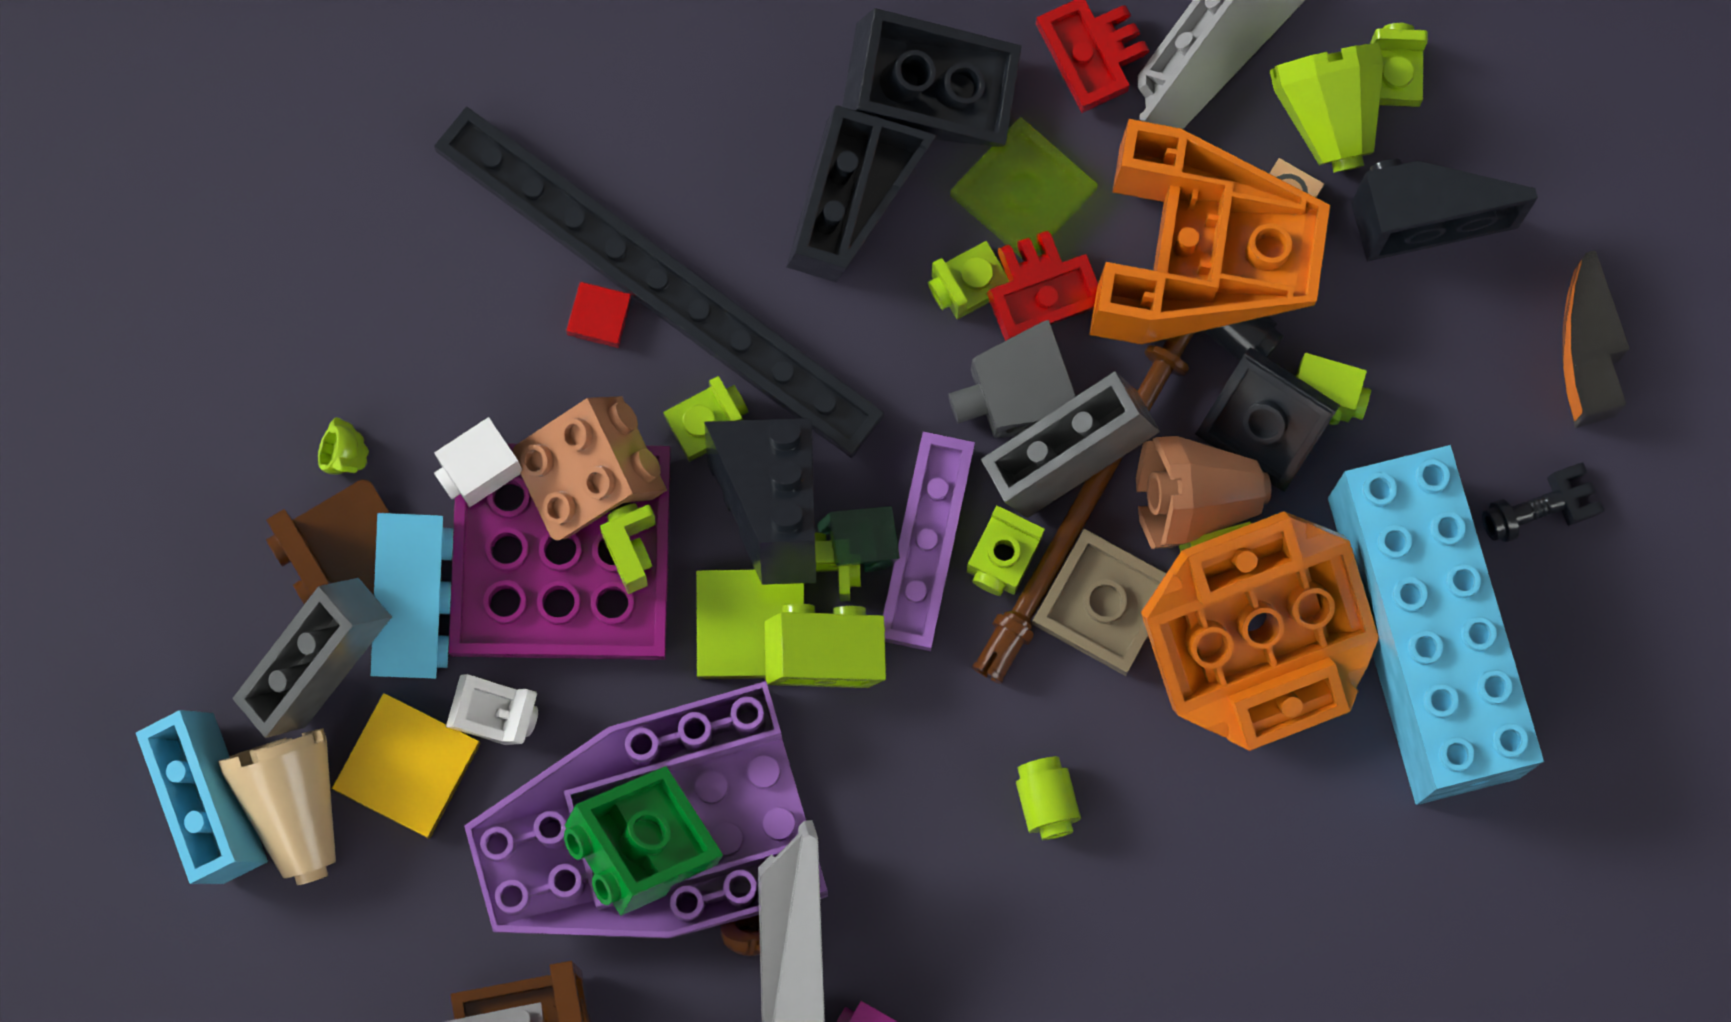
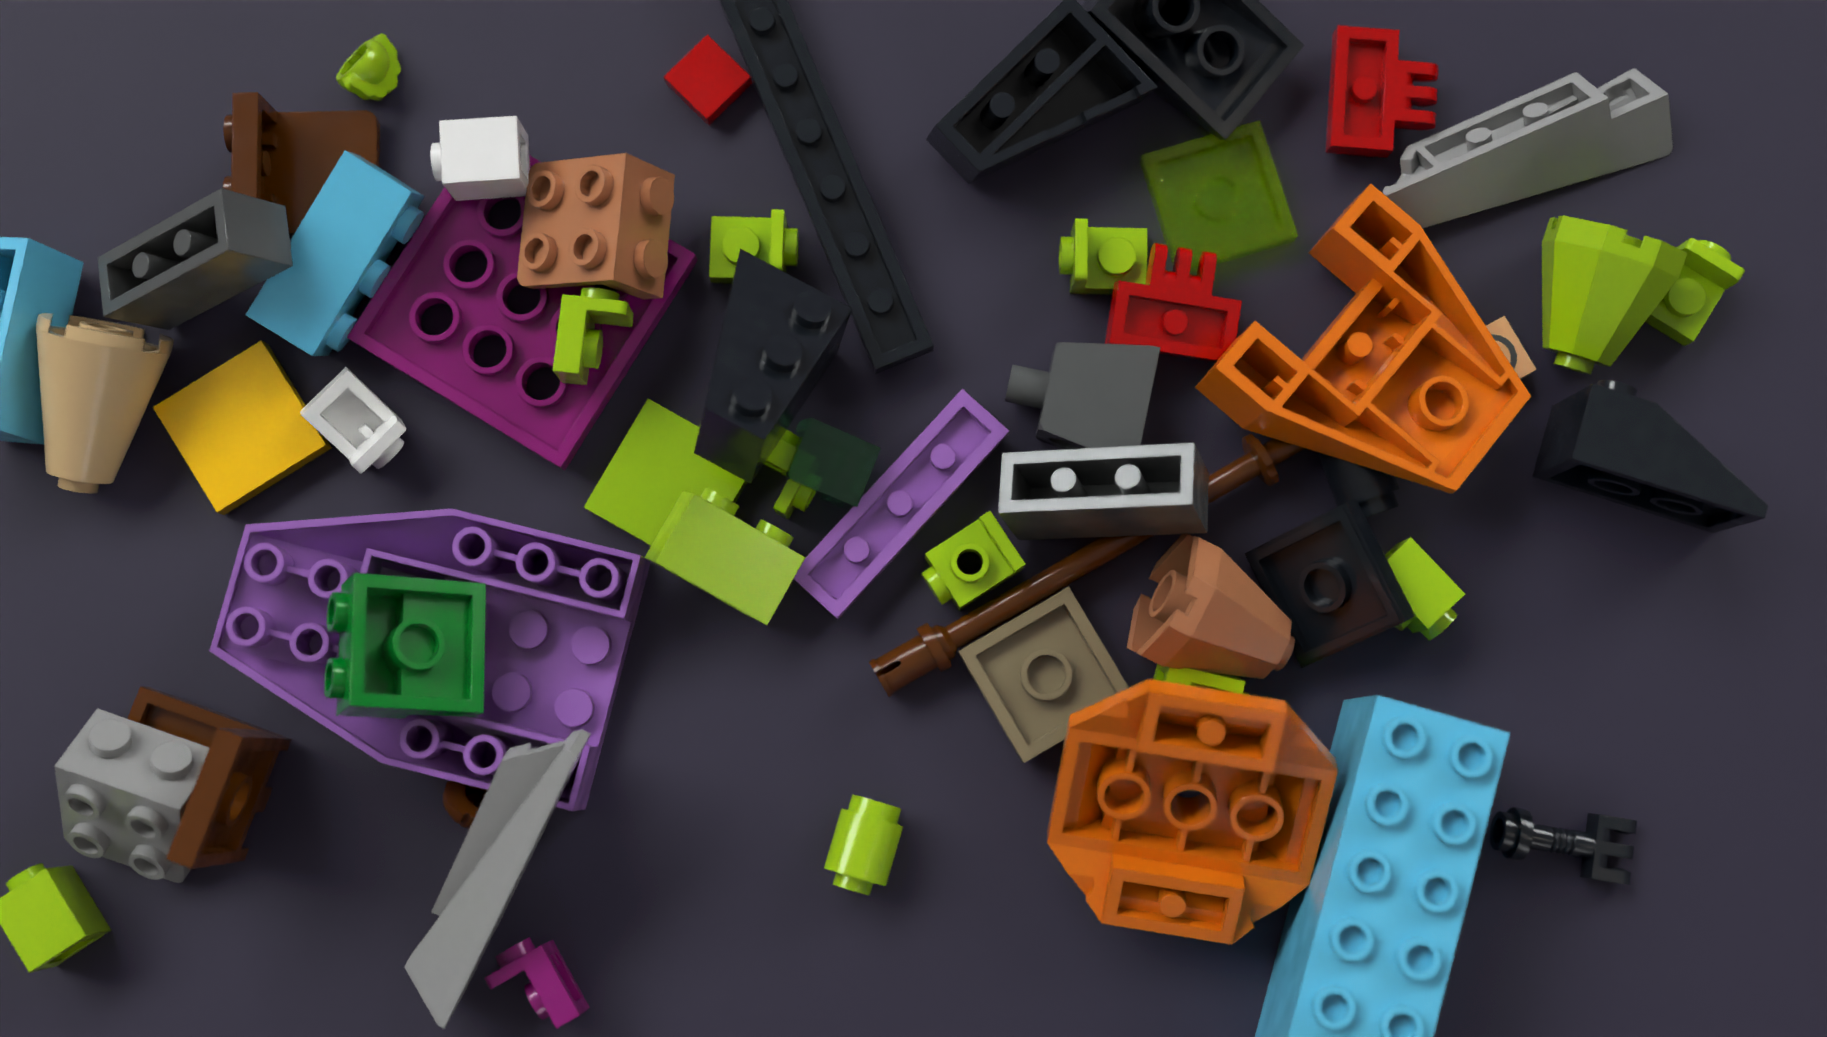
camera: 30 degrees right, 5 degrees up
clear smoke slope [1562,250,1630,428] -> none

